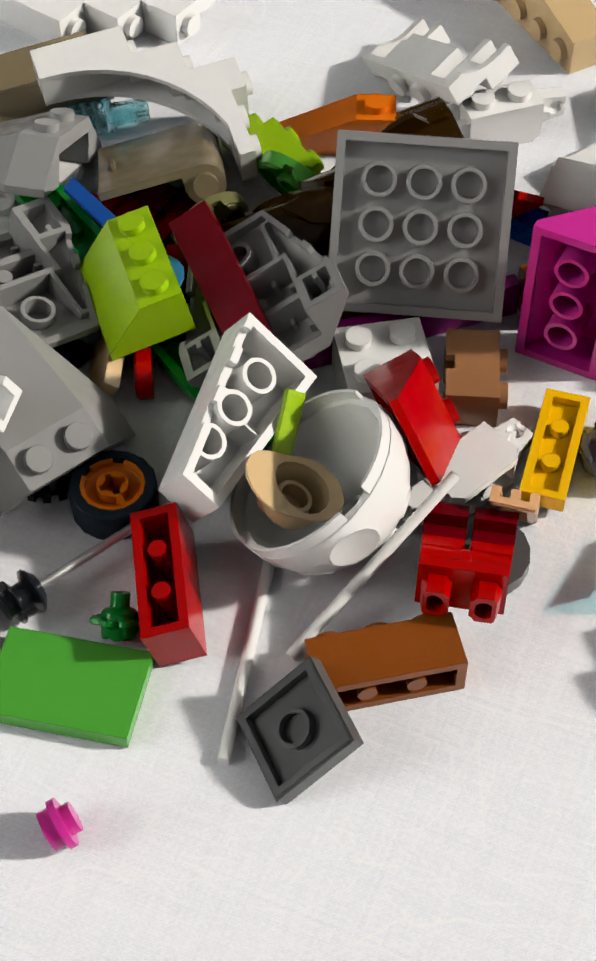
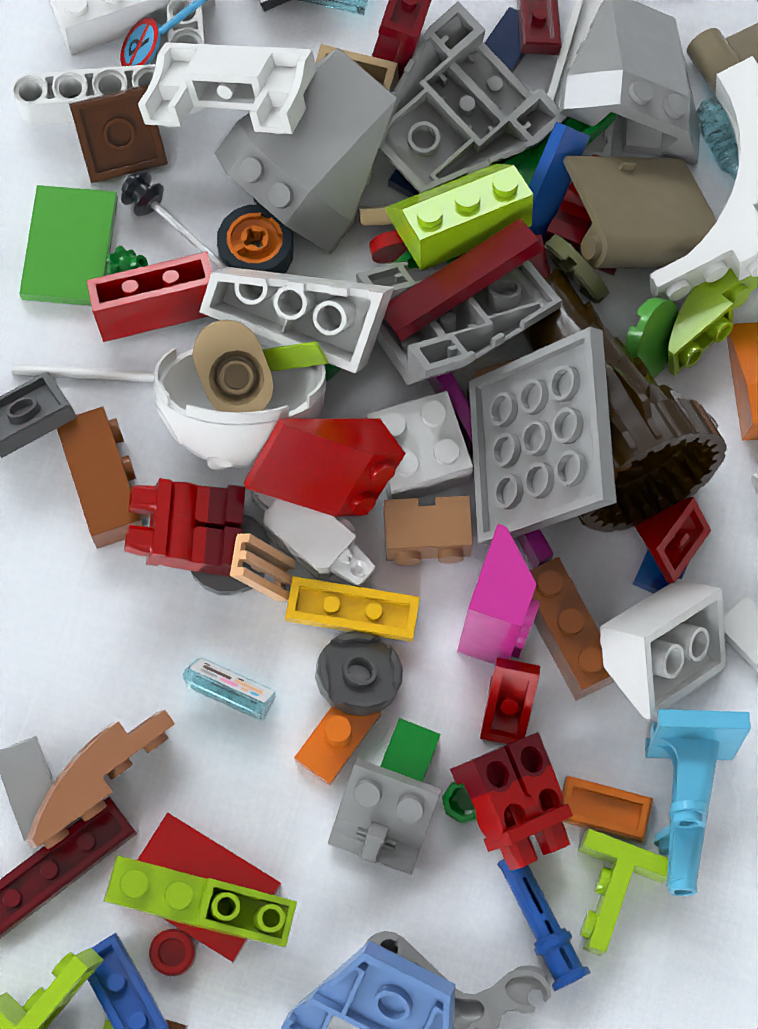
camera: 80 degrees right, 20 degrees up
white axle [286,471,460,661] -> none

